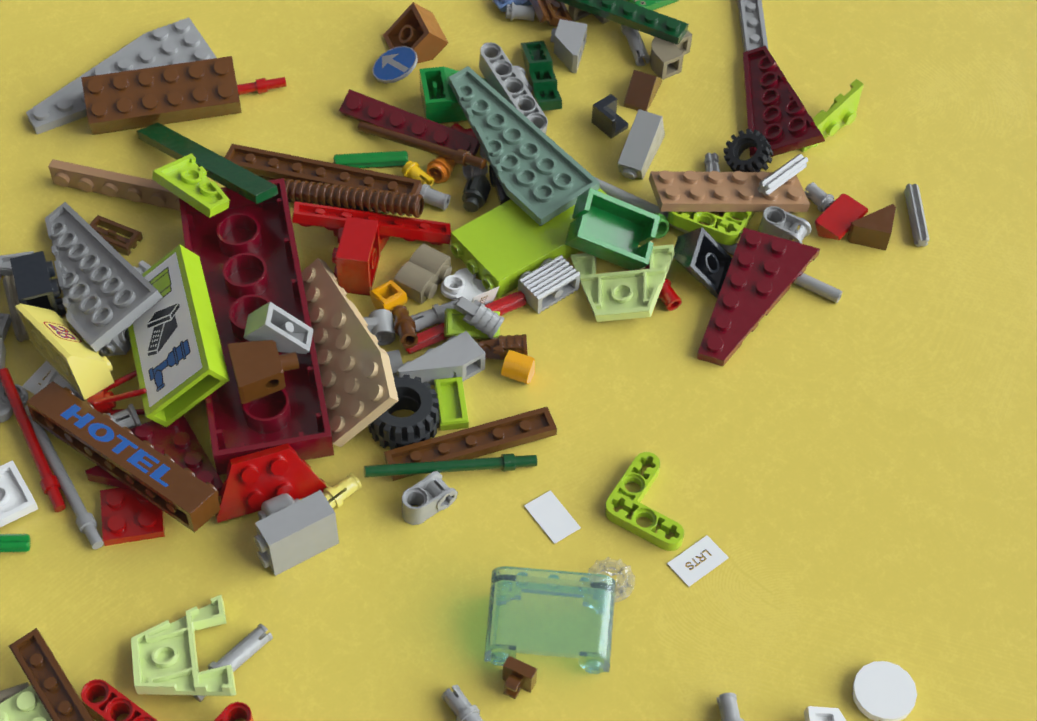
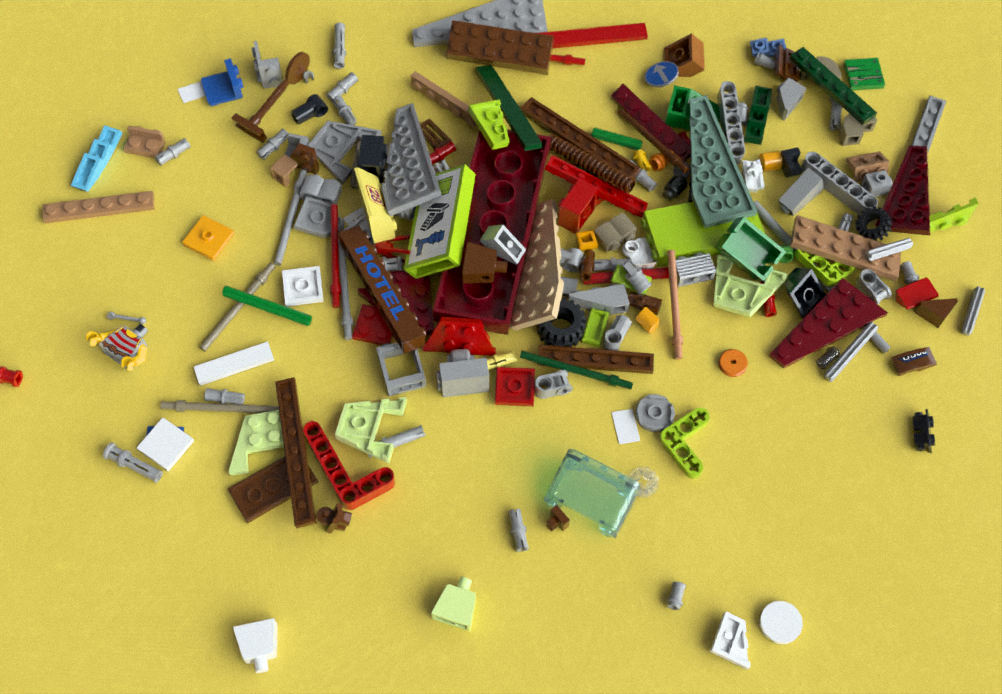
camera: 25 degrees right, 10 degrees up
reddish brown slope [624,70,663,111] -> none
white sticker [667,535,729,586] -> none
none -> light grey window [376,343,426,396]
none -> red pin [429,141,457,165]
none -> red plate [495,367,535,407]
none -> red tile [539,23,648,49]
none -> light grey piece [603,315,632,351]
none -> light grey tile [635,394,675,432]
none -> nougat bar [667,250,683,360]
none -> orange piece [718,349,748,377]
none -> white hips [741,160,765,193]
none -> light orange brick [759,151,782,172]
none -> light grey beam [801,152,878,216]
none -> clear smoke pin [816,346,840,370]
none -> light grey axle [824,322,878,382]
none -> medium nougat bracket [846,151,889,183]
none -> light grey brick [861,170,892,197]
none -> reddish brown slope [891,347,937,376]
none -> black hinge [912,409,935,453]

